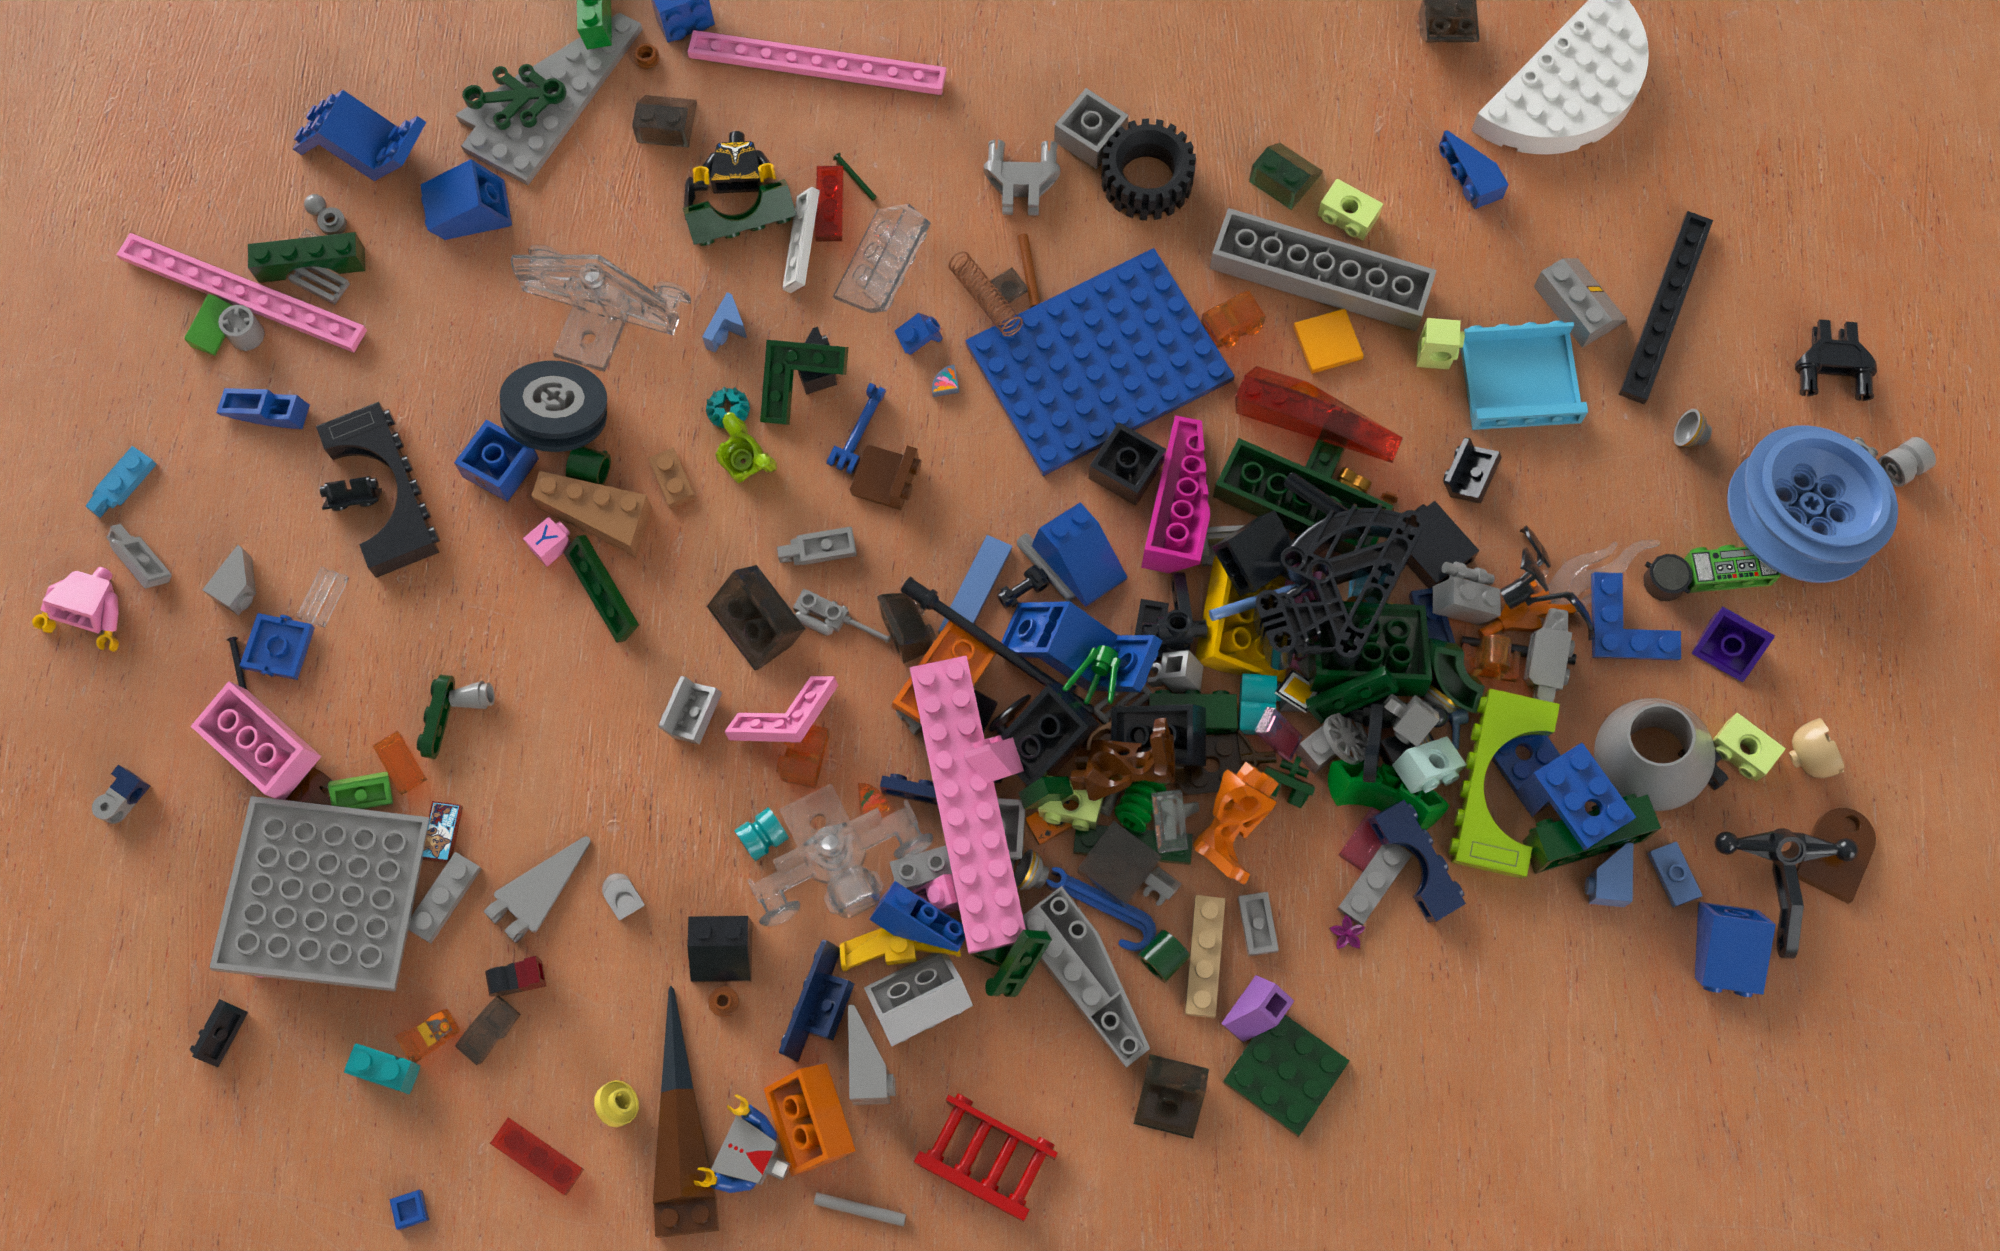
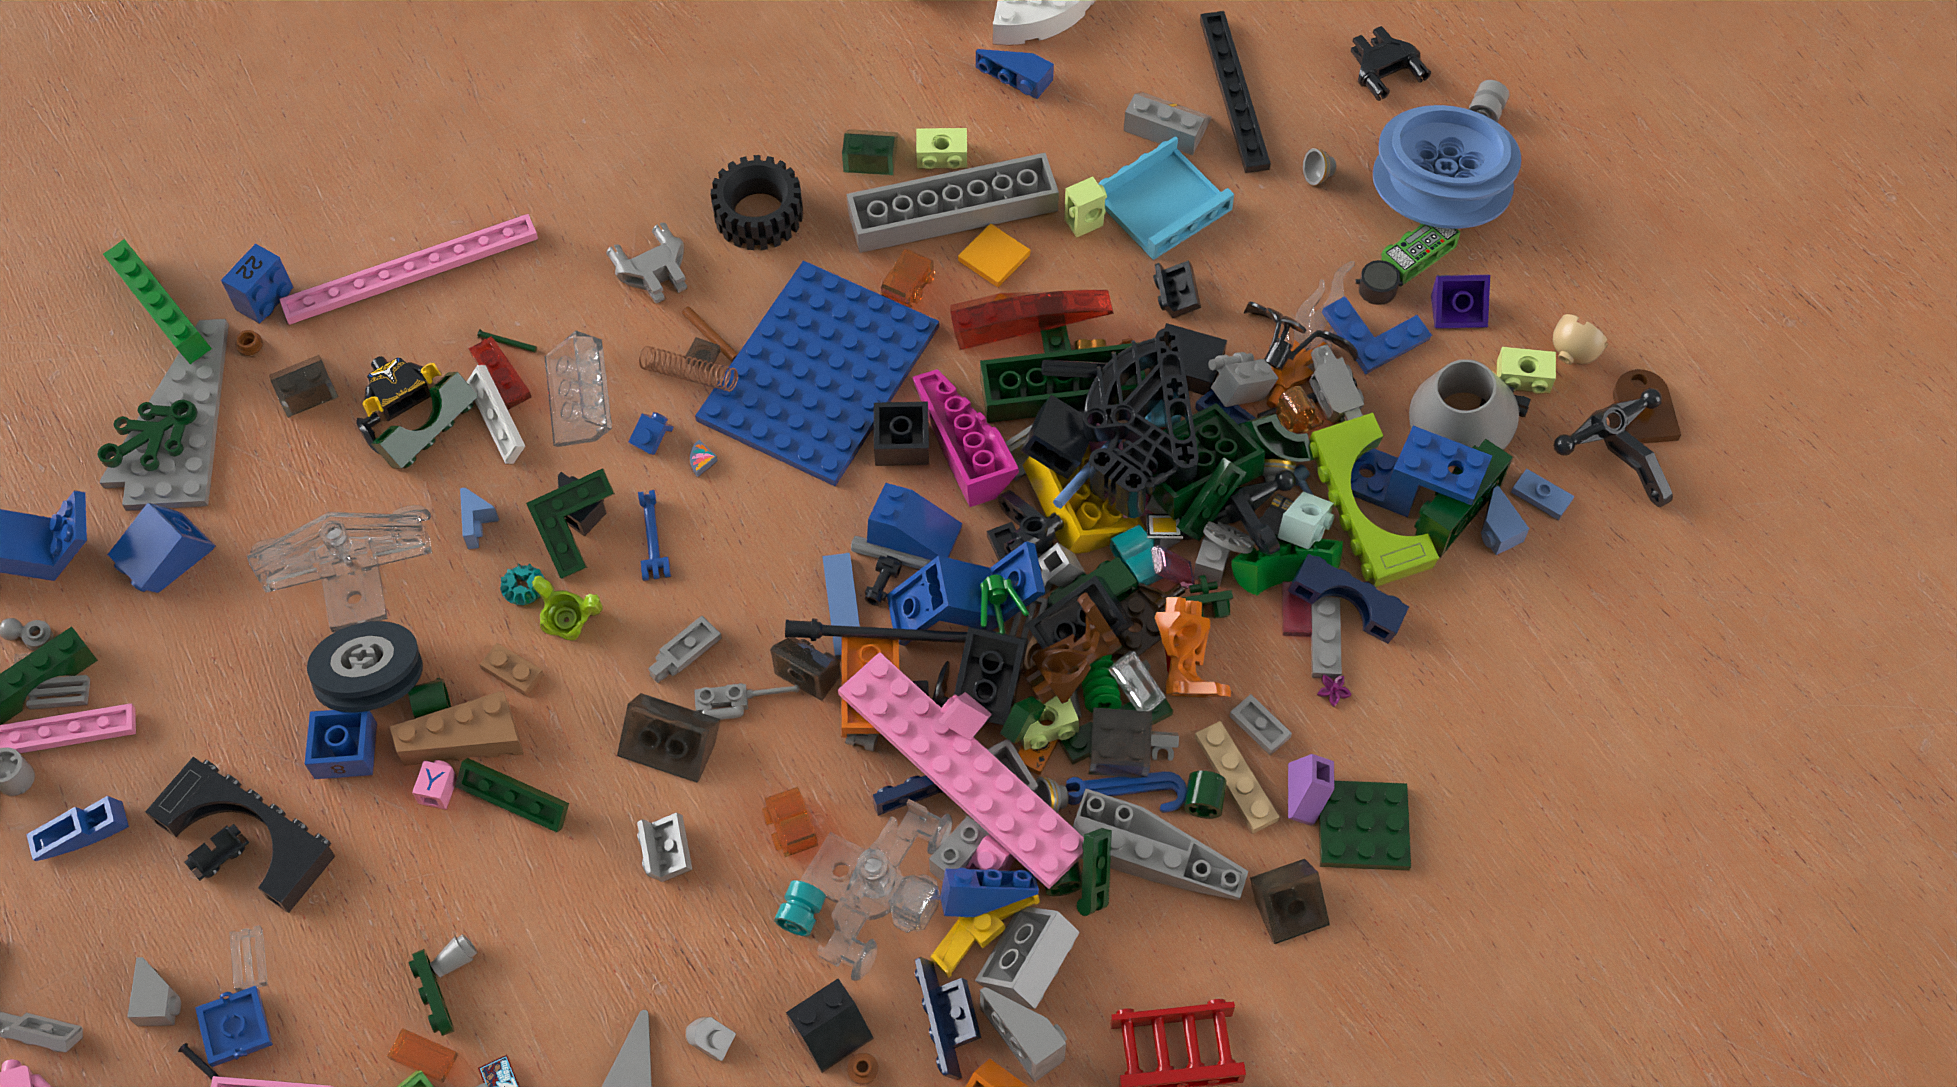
camera: 35 degrees left, 10 degrees down
bright pink plate [725,676,838,742] -> none
reddish brown bracket [850,445,922,510] -> none
clear orange tile [858,783,890,814] -> none
light grey brick [1054,88,1129,169] -> none
light grey brick [1384,694,1439,747] -> none
blue slope [1695,902,1776,997] -> none

